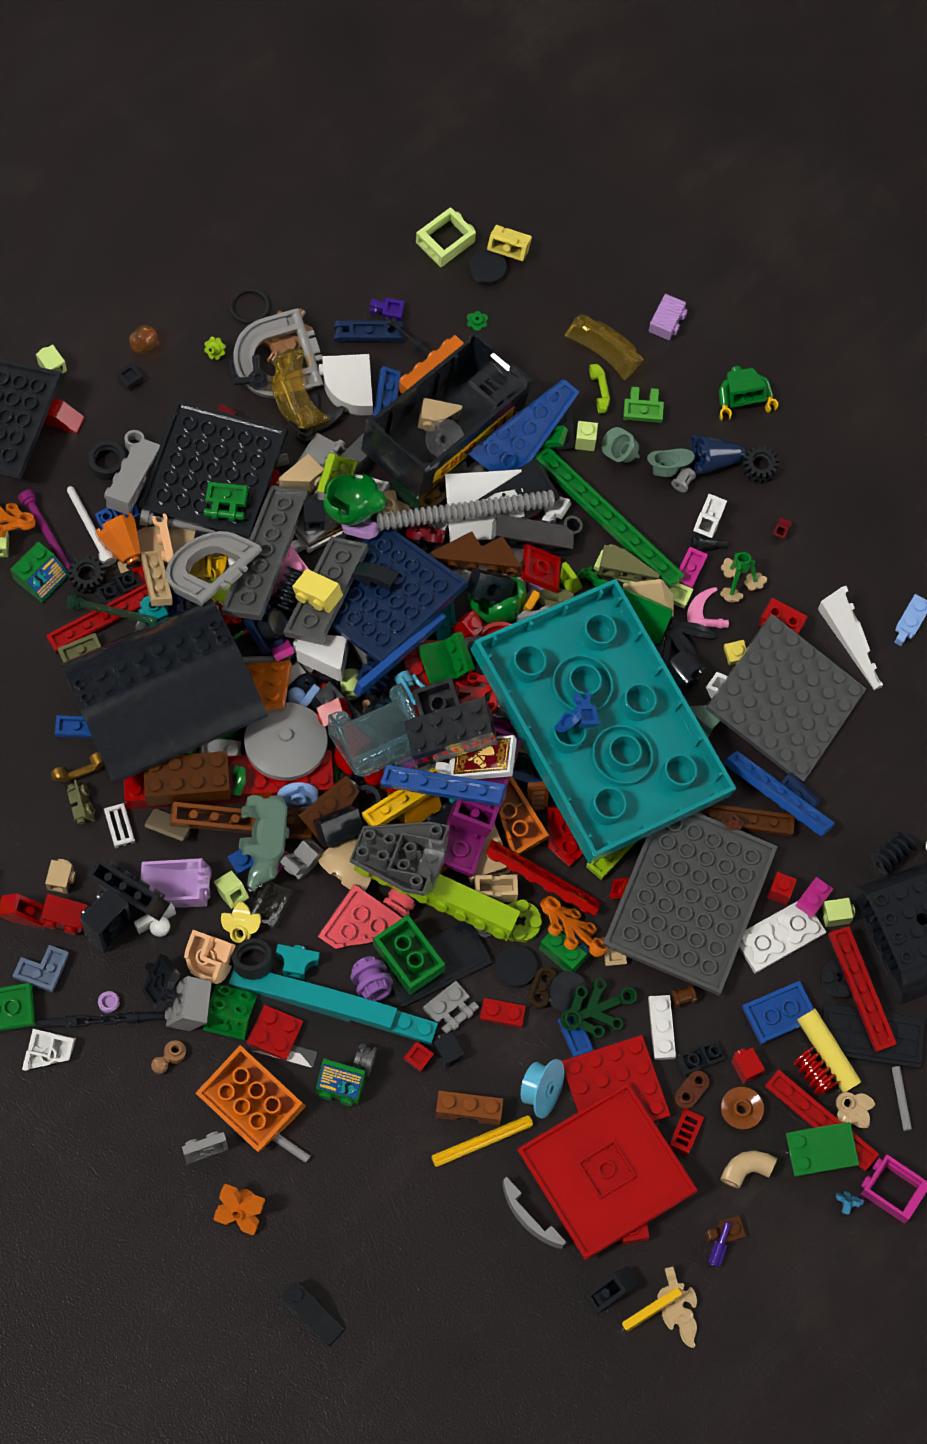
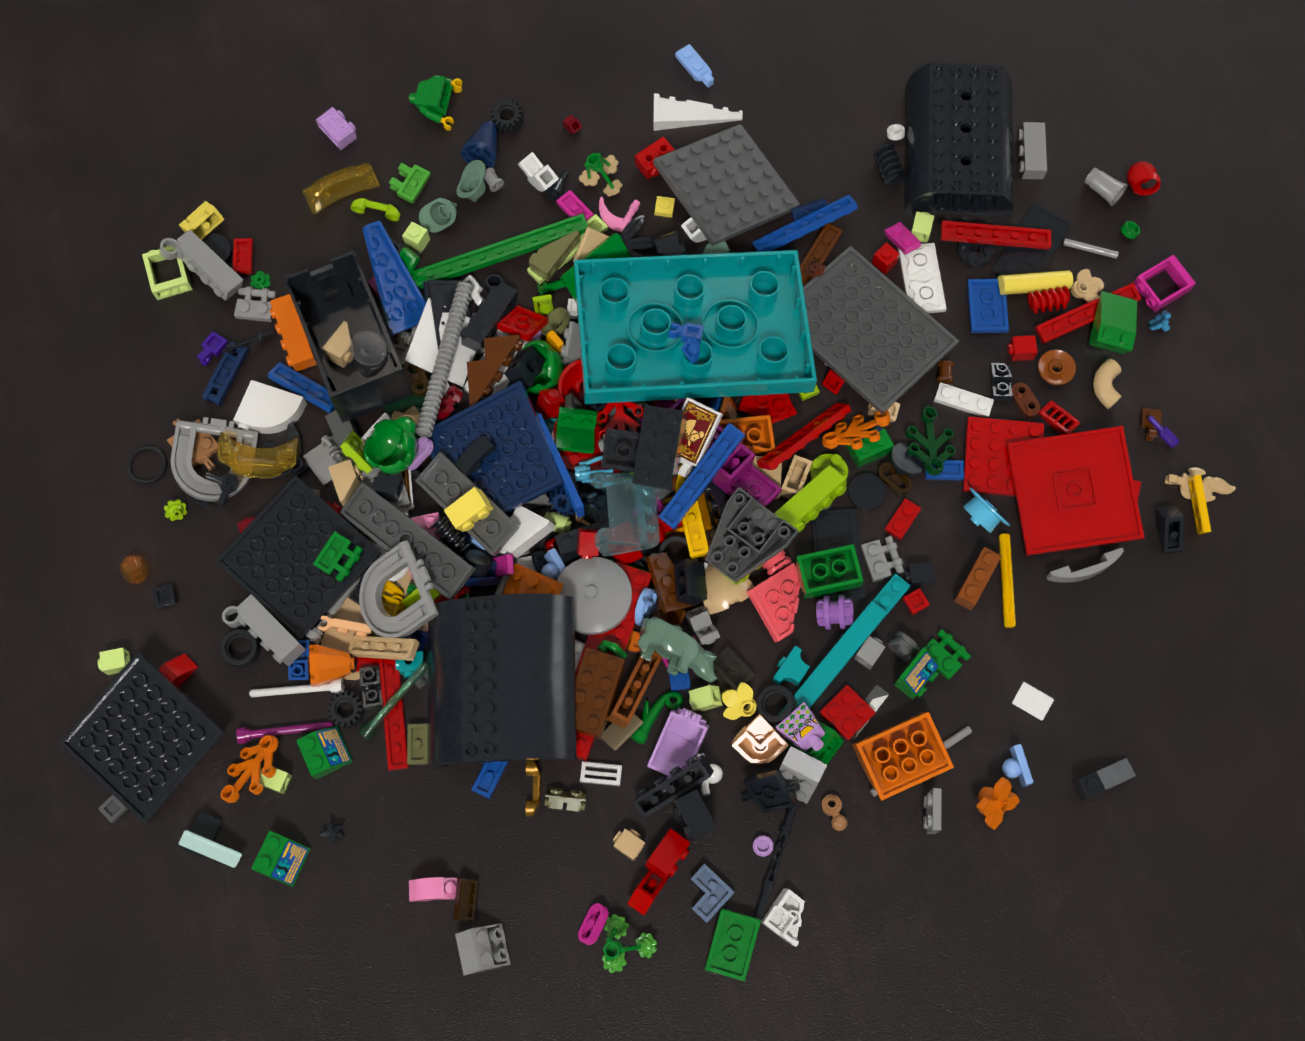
camera: 60 degrees left, 5 degrees up
none -> light grey hinge [159,230,243,301]
none -> red plate [232,238,254,274]
none -> light grey plate [234,286,277,322]
none -> green plant [630,691,683,745]
none -> lavender torso [776,702,825,752]
none -> light grey brick [854,636,885,670]
none -> green plate [924,629,971,680]
none -> light blue tile [1002,744,1033,787]
none -> white sticker [1012,682,1054,720]

